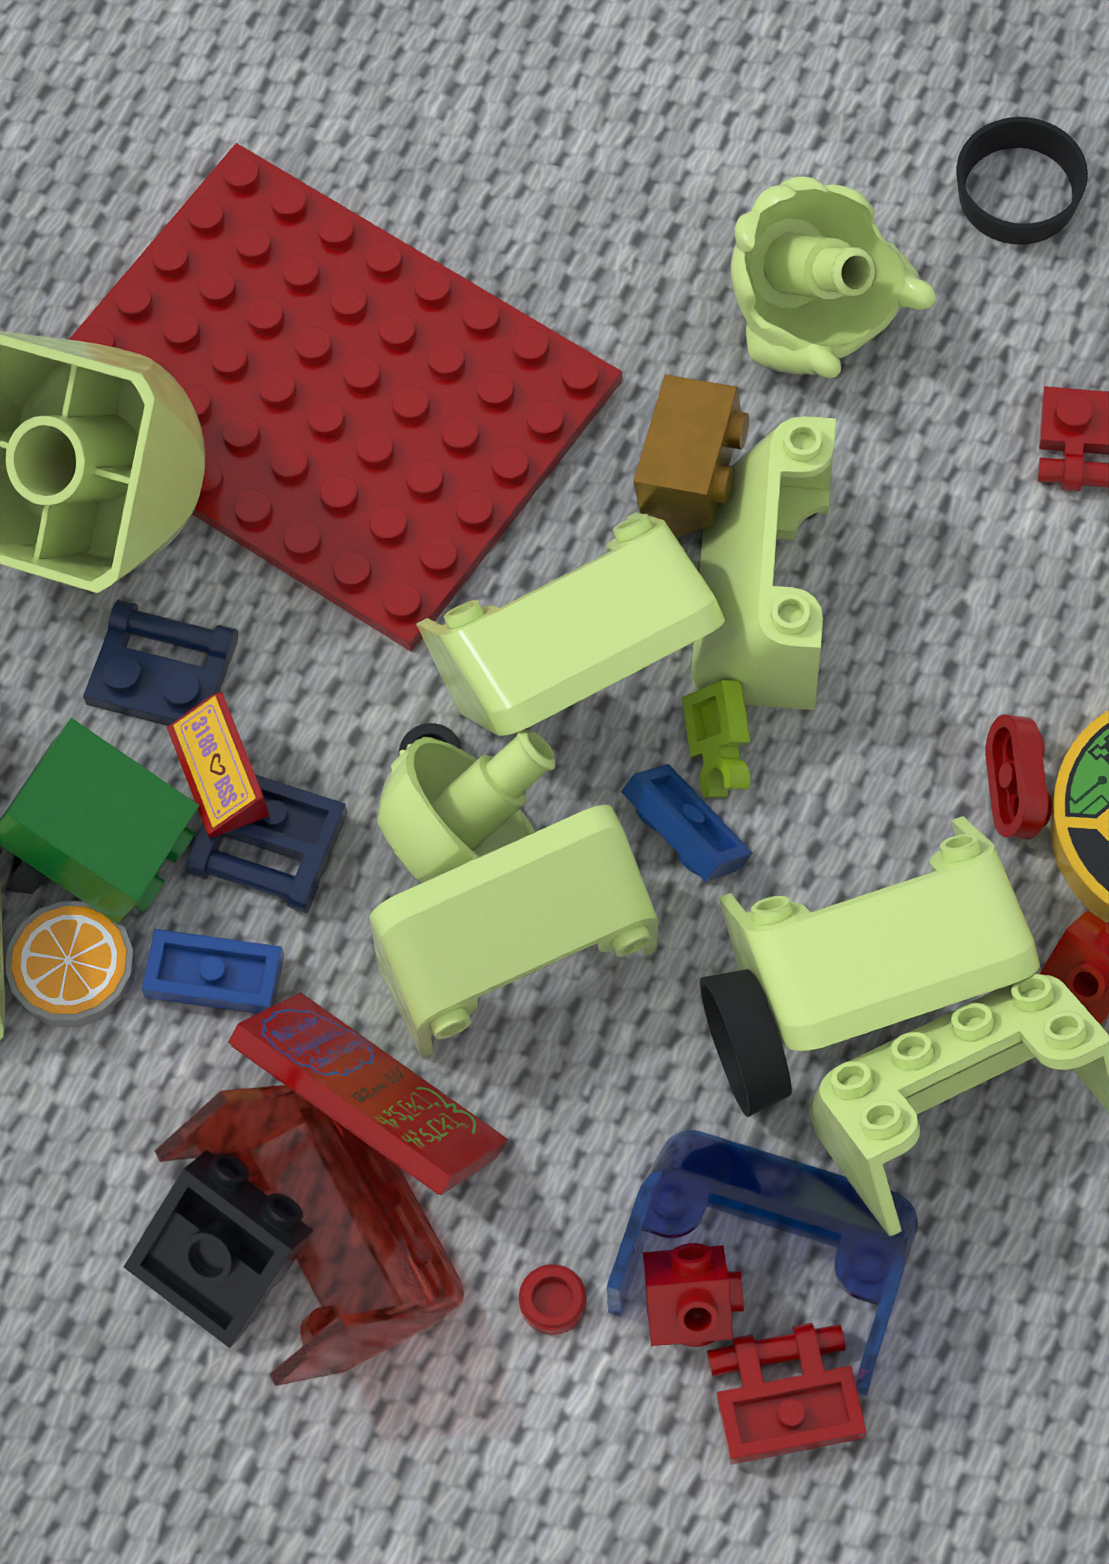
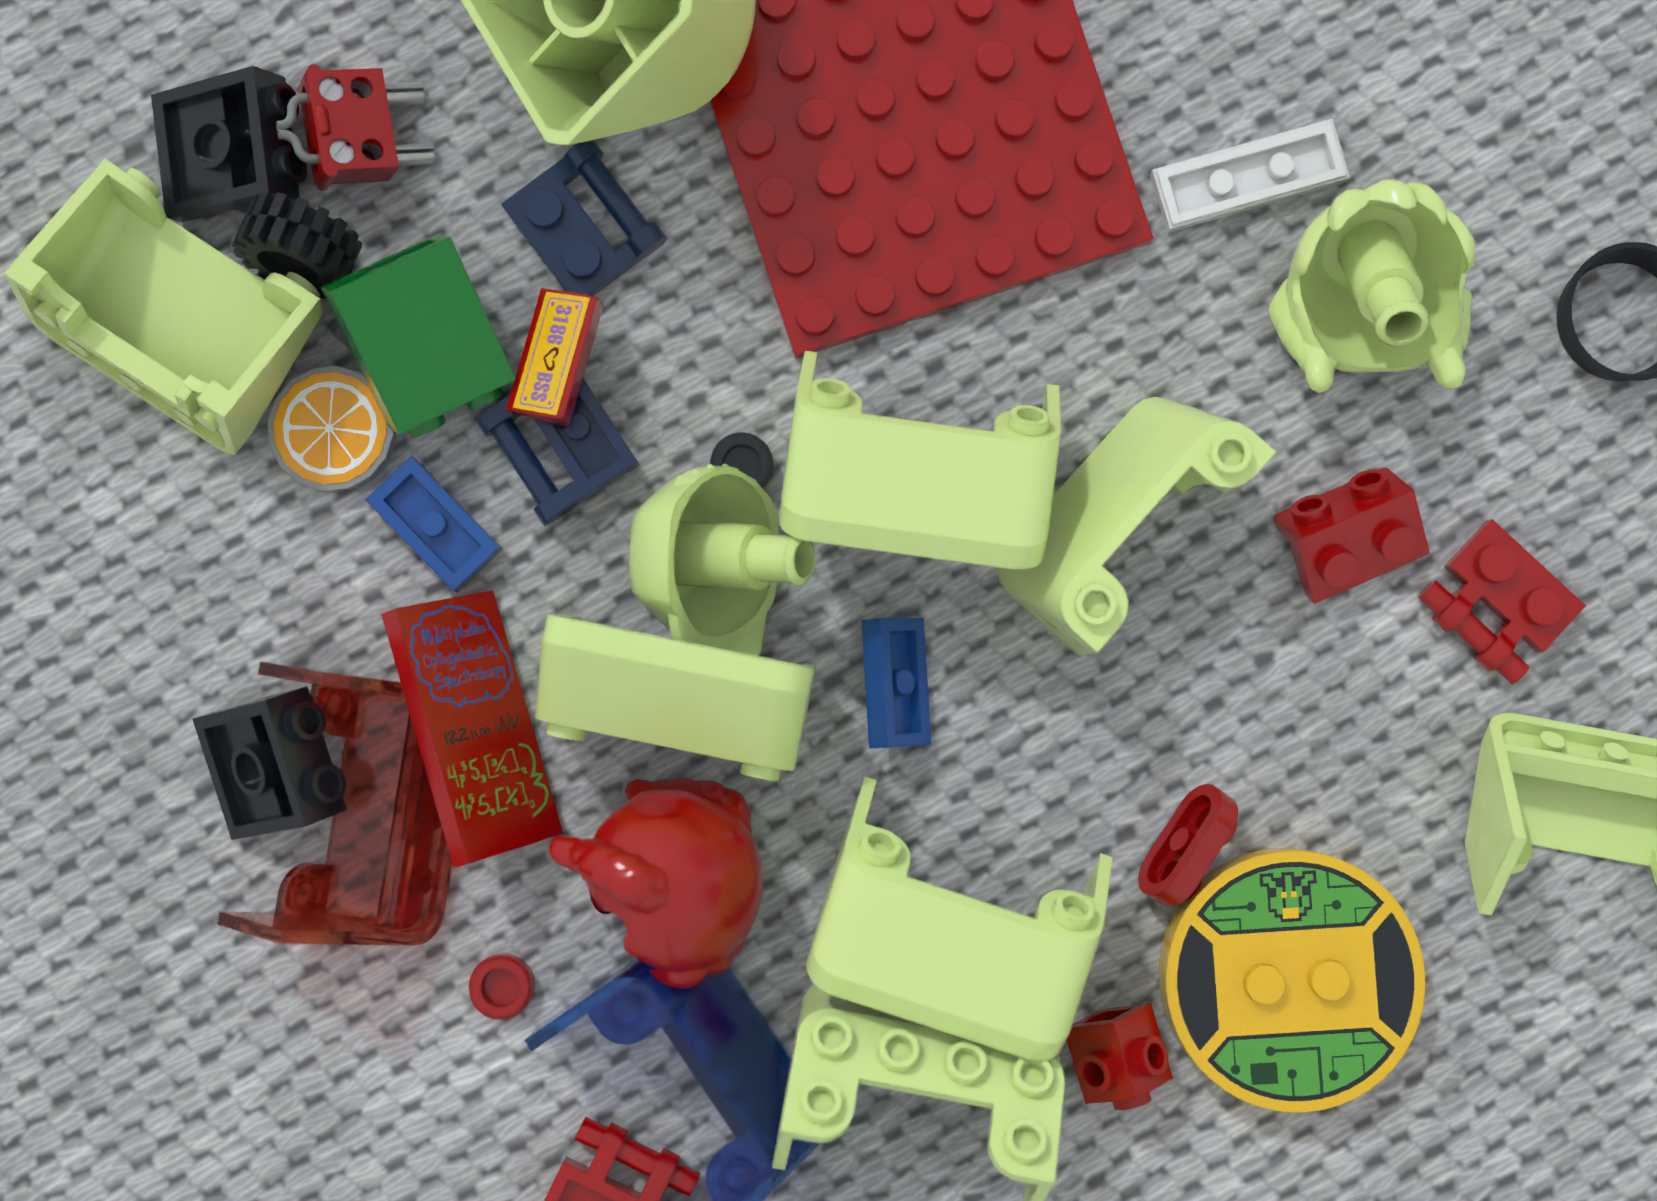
camera: 30 degrees right, 20 degrees up
pearl gold slope [633,374,749,538] -> none
red brick [642,1243,744,1347] -> none
lime plate [682,680,750,799] -> none
black tyre [700,969,792,1117] -> none
none -> red piece [549,778,764,988]
none -> white tile [1150,119,1350,233]
none -> red bracket [1273,468,1430,604]

